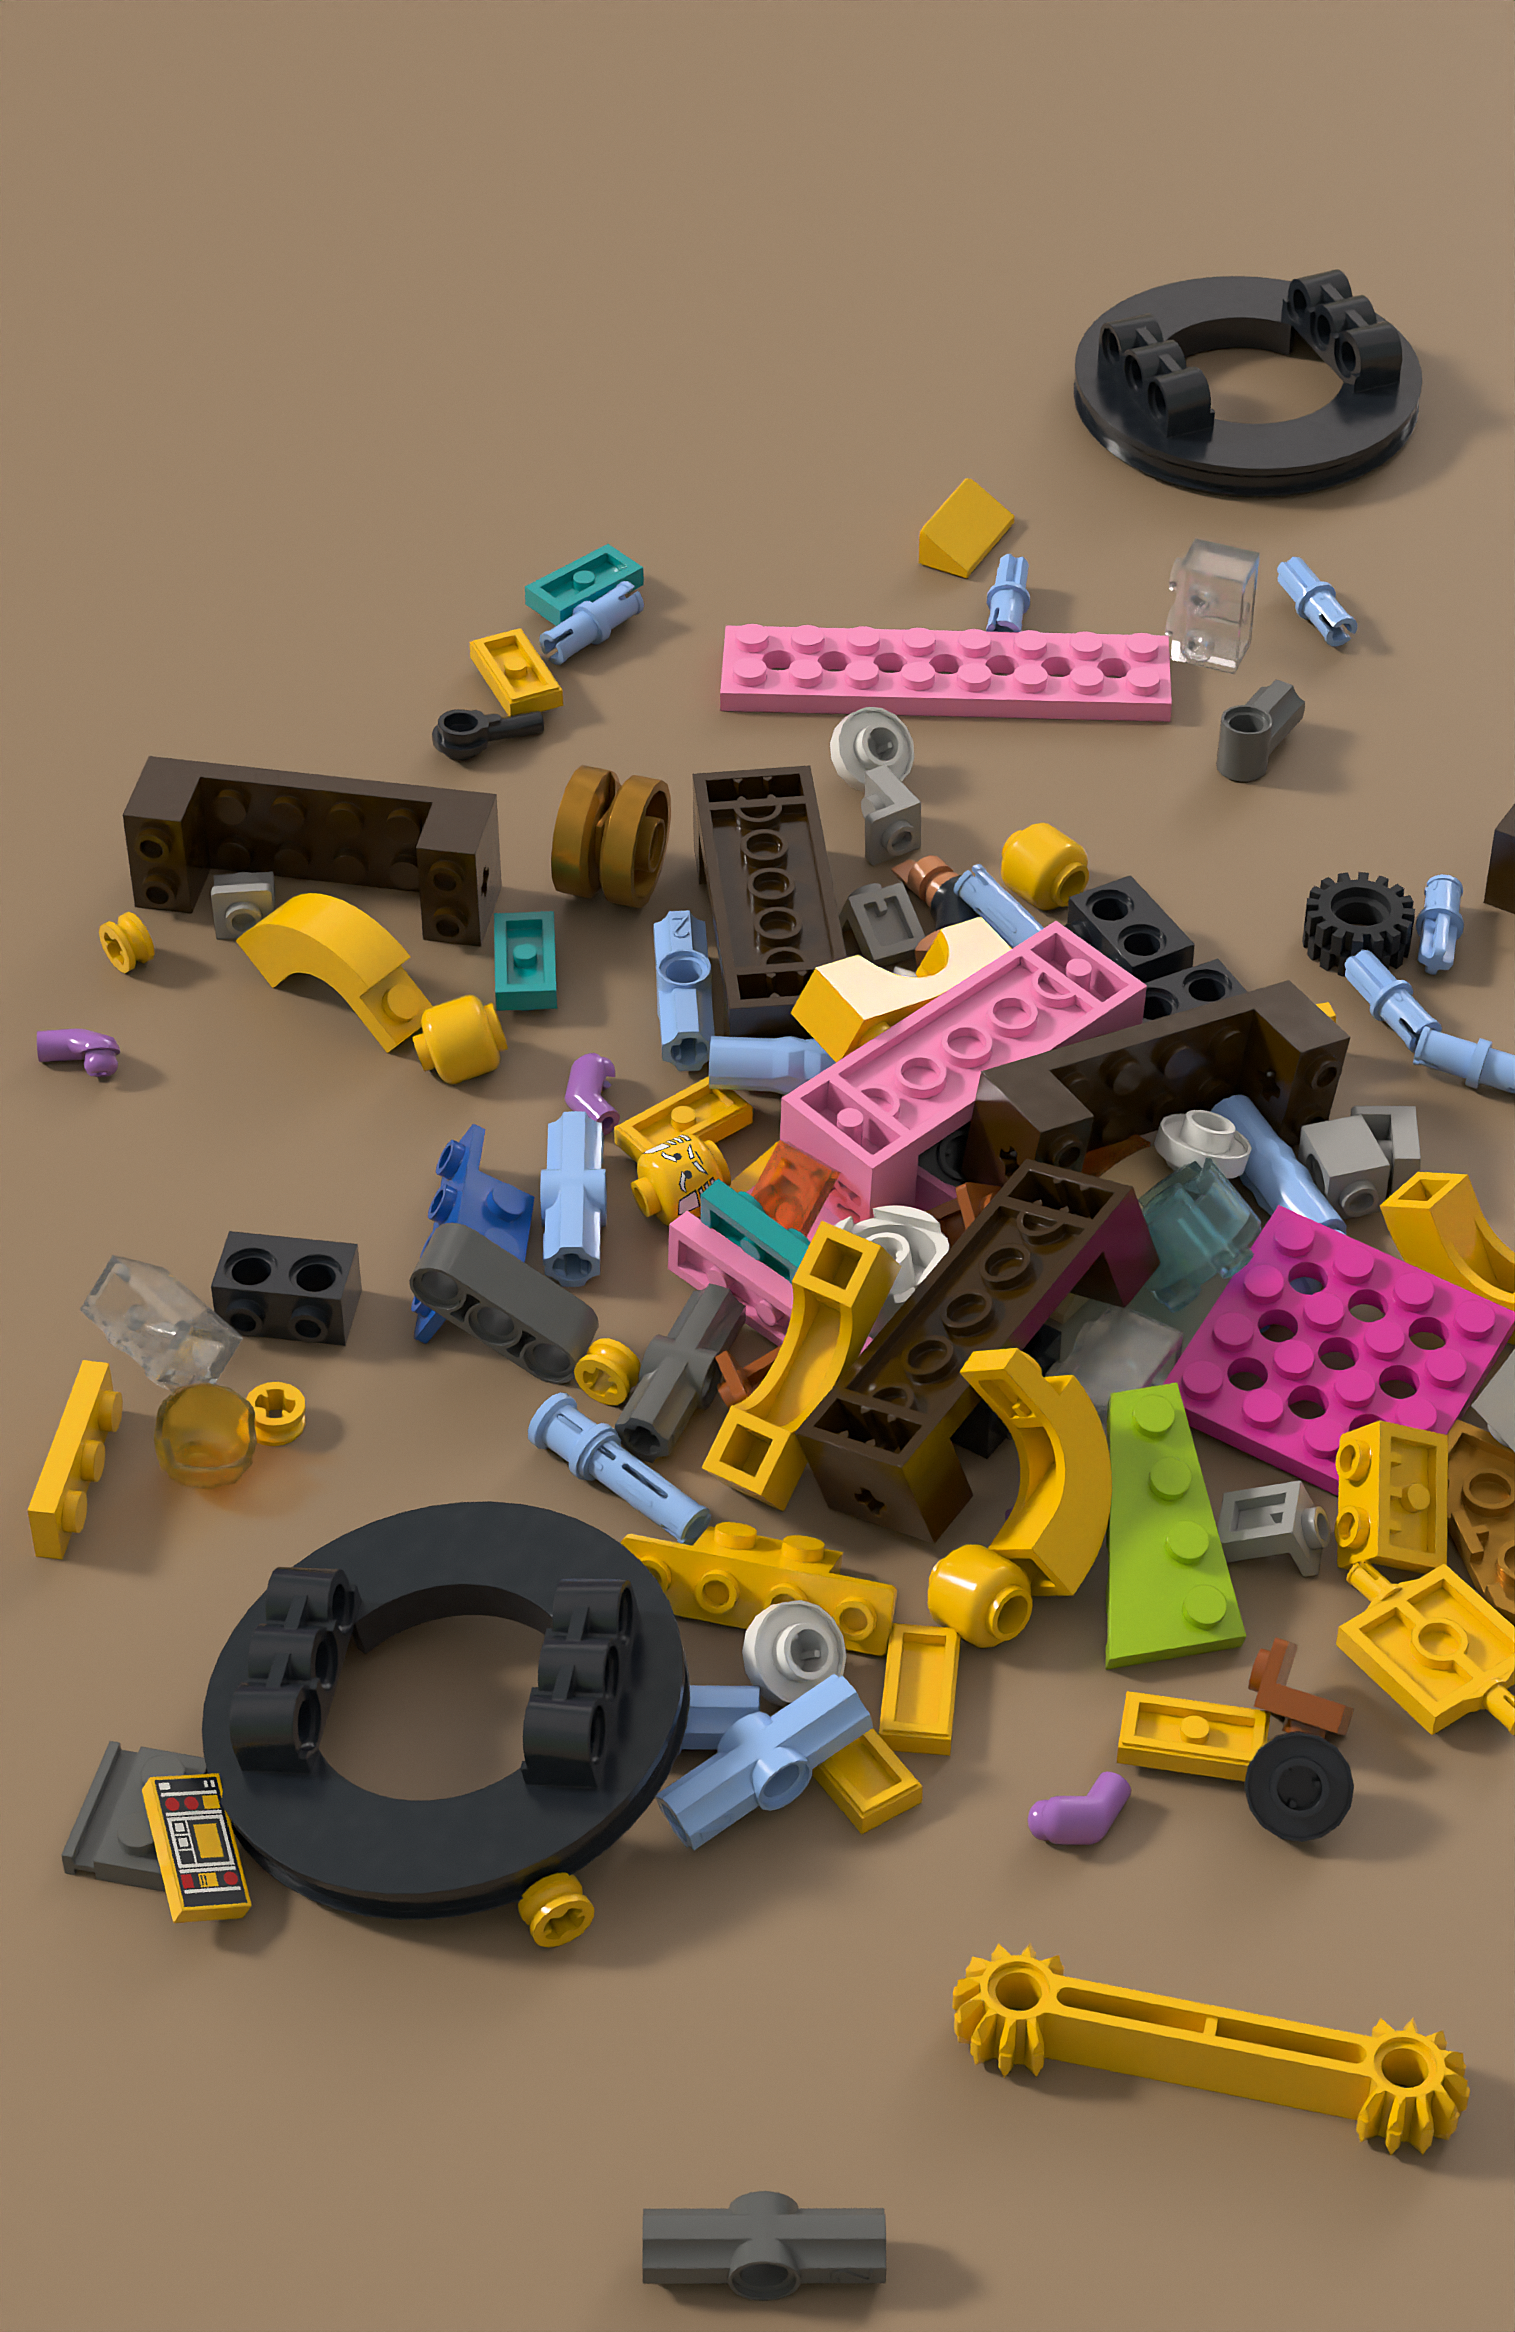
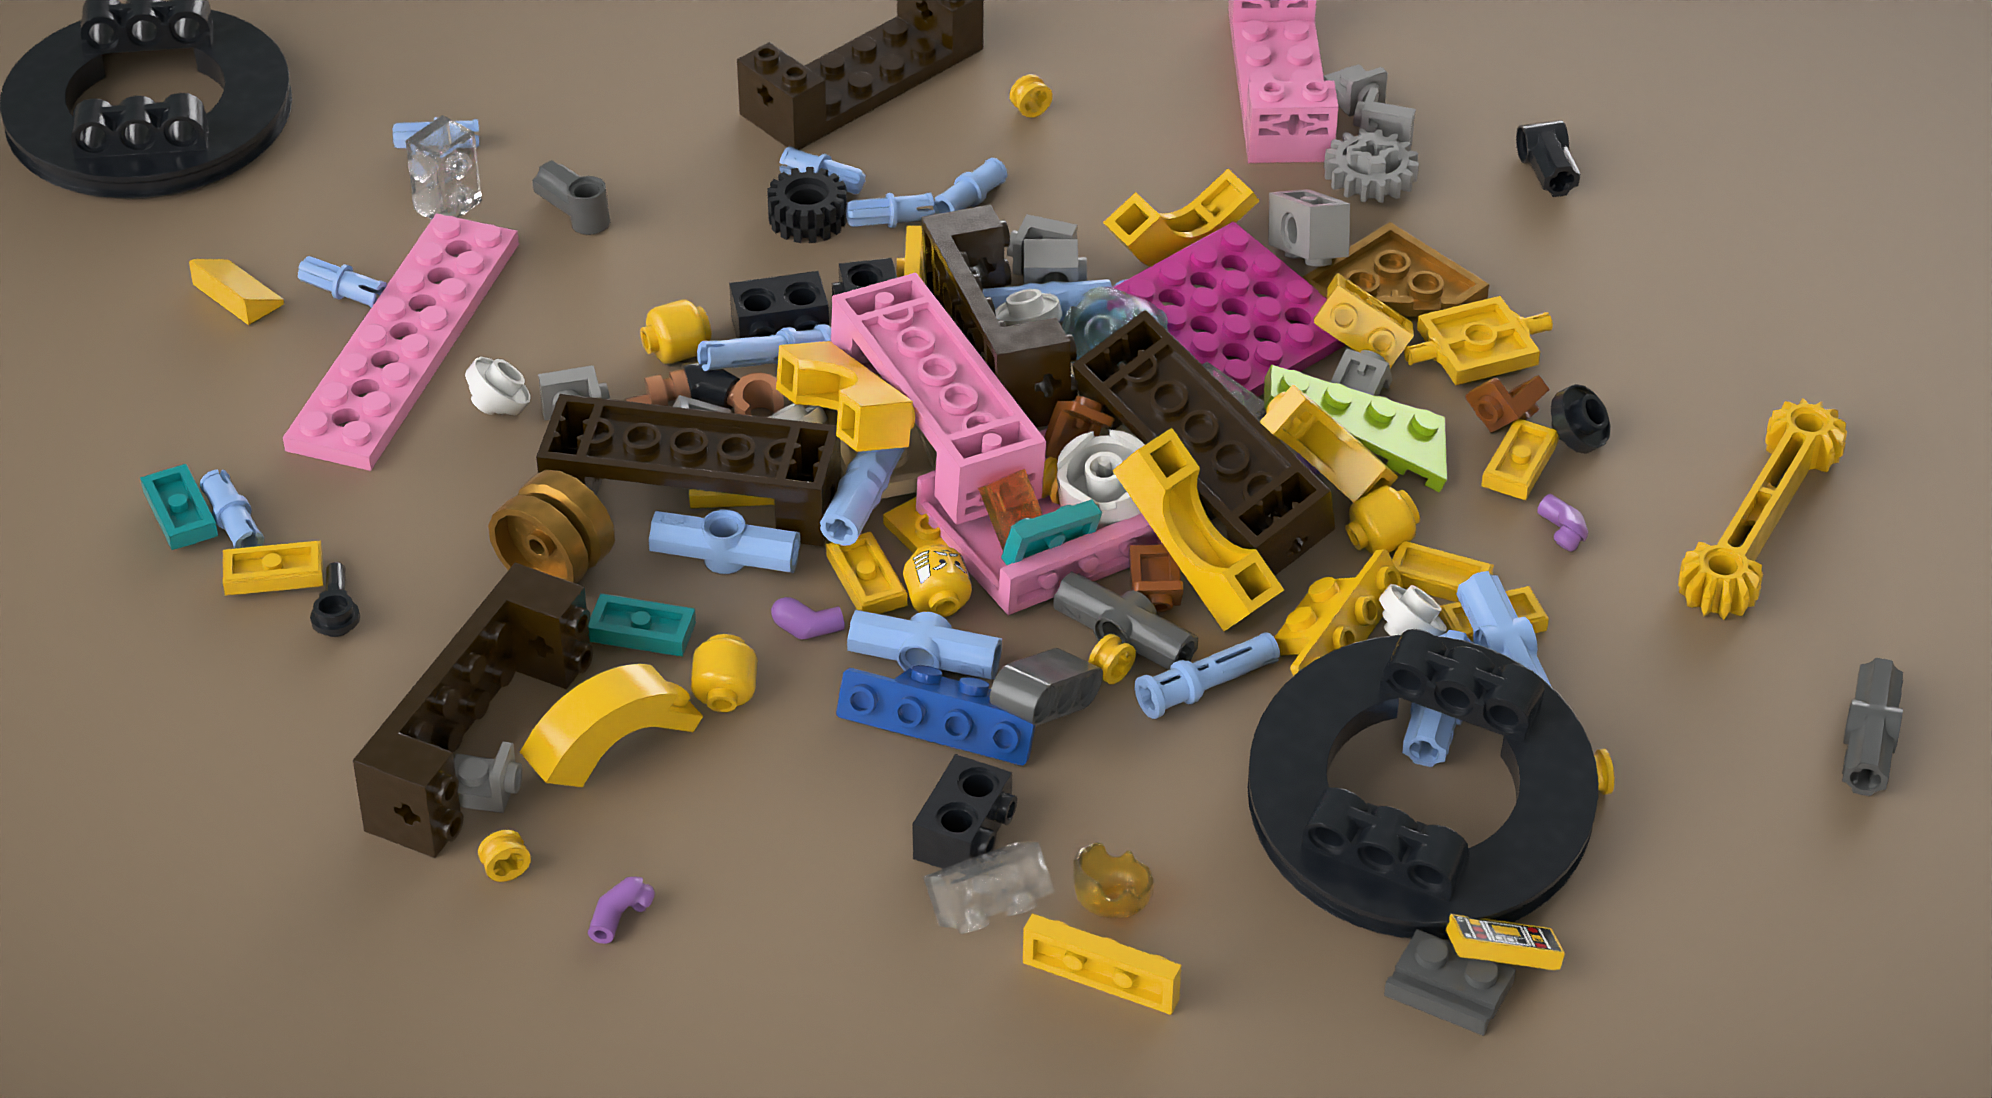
camera: 75 degrees left, 0 degrees up
yellow bush [245,1382,306,1446] -> none

